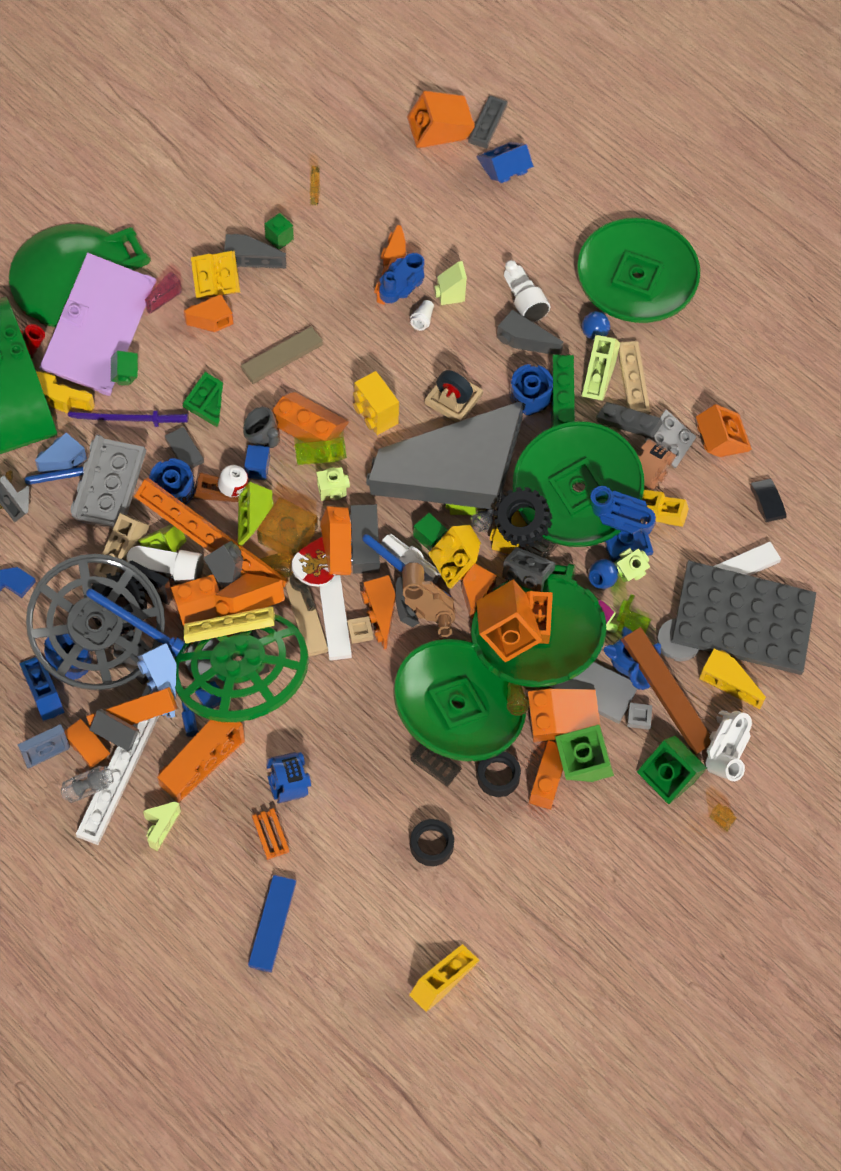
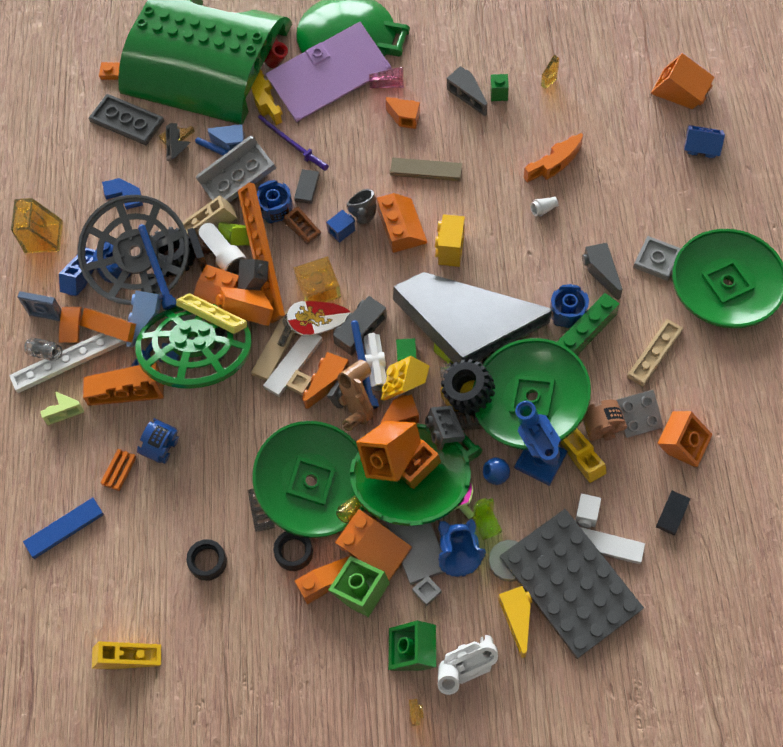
camera: 50 degrees right, 0 degrees up
dark grey tile [90,709,139,751] -> none
green brick [111,351,138,386] -> none
green wing [182,372,223,427] -> none
yellow slope [191,251,240,299] -> none
white head [218,465,248,497] -> none
lime slope [238,482,274,546] -> none
clear yellow tile [260,553,294,578] -> none
clear neon green bracket [295,437,347,465] -> none
yellowish green brick [316,467,350,501] -> none
orange slope [320,506,351,575] -> none
blue piece [379,253,425,303] -> none
plate [425,370,483,423] -> none
yellowish green slope [434,261,467,305] -> none
dark grey tile [469,96,508,149] -> none
white piece [504,260,550,322] -> none
blue piece [582,311,611,340] -> none
yellowish green slope [582,335,620,401] -> none
dark grey plate [596,402,663,439] -> none
yellowish green brick [613,548,650,582] -> none
dark orange tile [621,627,712,755] -> none
none -> white brick [575,493,601,528]
none -> light grey tile [633,236,681,281]

